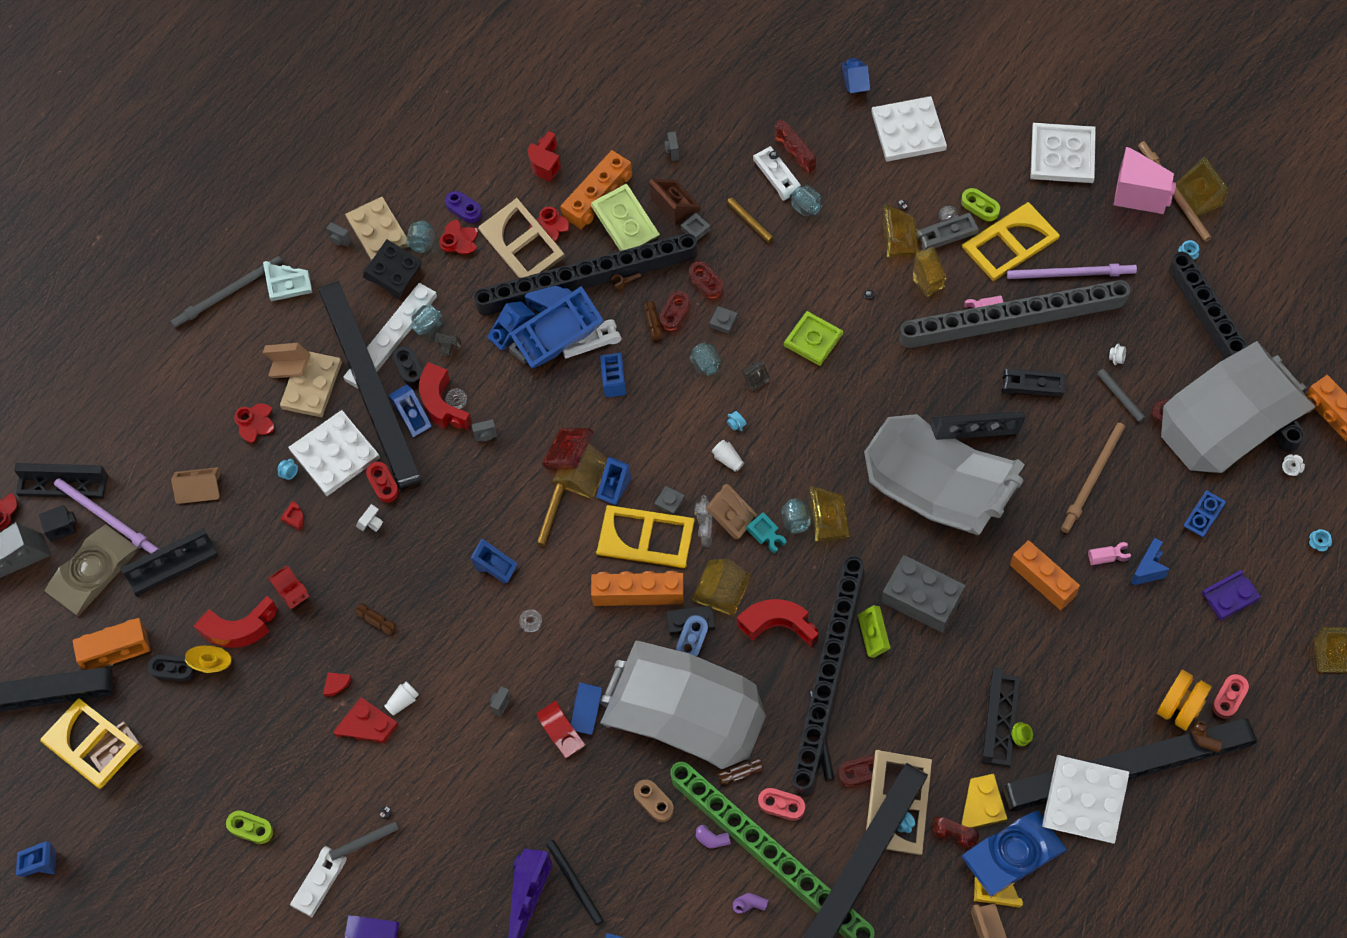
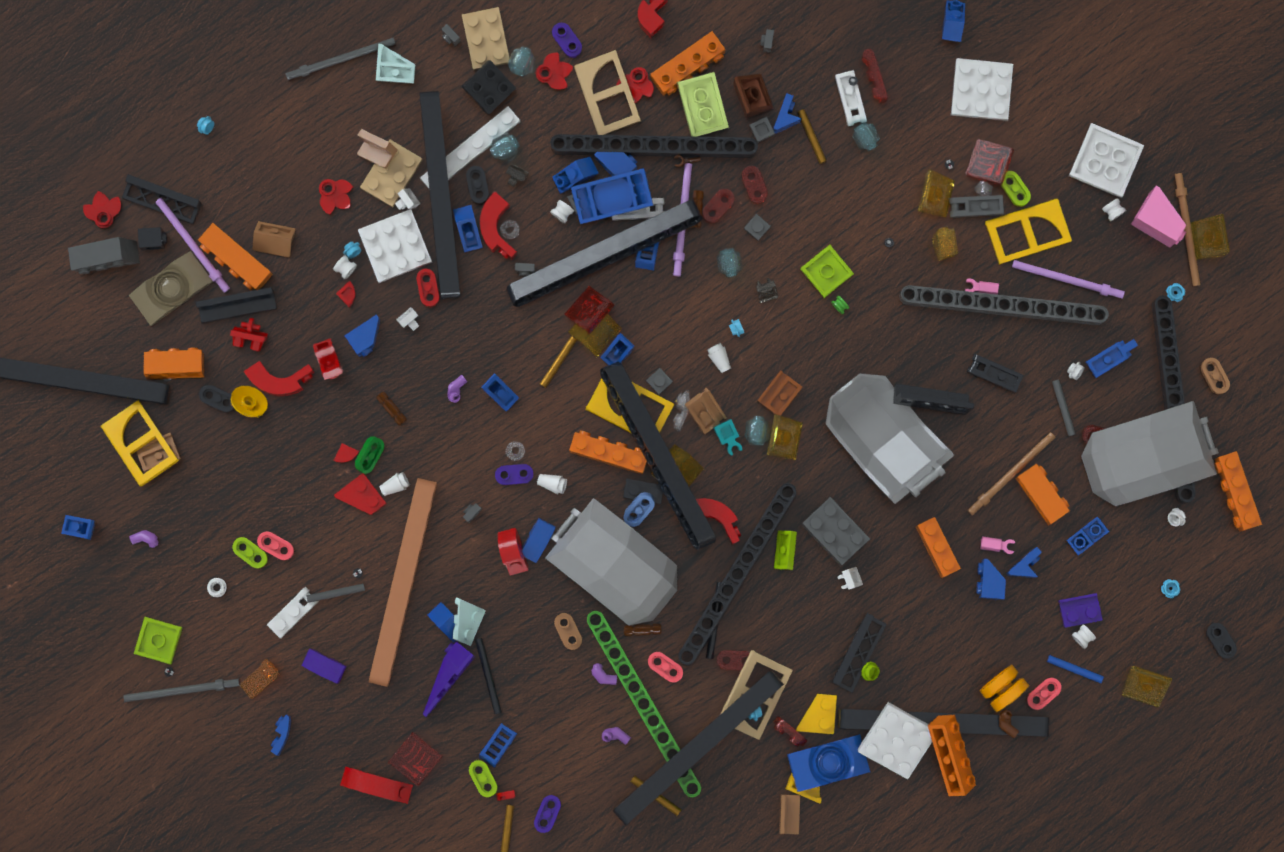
camera: 10 degrees right, 20 degrees up
none -> medium lavender arm [129,530,159,548]
none -> medium azure plate [197,116,214,134]
none -> orange brick [198,223,273,291]
none -> white plate [207,578,227,597]
none -> red hips [230,318,268,351]
none -> coral plate [257,531,294,560]
none -> white wheel [333,255,357,279]
none -> blue slope [345,315,380,357]
none -> green plate [355,436,384,474]
none -> nougat beam [369,478,437,687]
none -> white tile [395,188,421,210]
none -> blue slope [427,602,457,643]
none -> medium lavender arm [448,375,467,403]
none -> light aqua wing [453,598,486,646]
none -> dark purple plate [495,464,533,485]
none -> beam [506,200,702,307]
none -> white cone [537,474,567,494]
none -> white wheel [550,200,574,223]
none -> black beam [600,362,716,550]
none -> lavender bar [673,163,692,276]
none -> dark orange plate [757,370,803,418]
none -> blue slope [773,93,801,133]
none -> bright green bush [831,296,849,314]
none -> white tile [838,567,863,590]
none -> orange brick [928,715,976,796]
none -> clear red tile [966,139,1014,185]
none -> blue slope [976,559,1006,600]
none -> orange brick [1015,464,1069,526]
none -> blue bar [1047,655,1104,683]
none -> white wheel [1072,624,1096,649]
none -> blue hinge [1085,339,1138,378]
none -> white wheel [1102,198,1126,221]
none -> medium nougat plate [1201,358,1230,395]

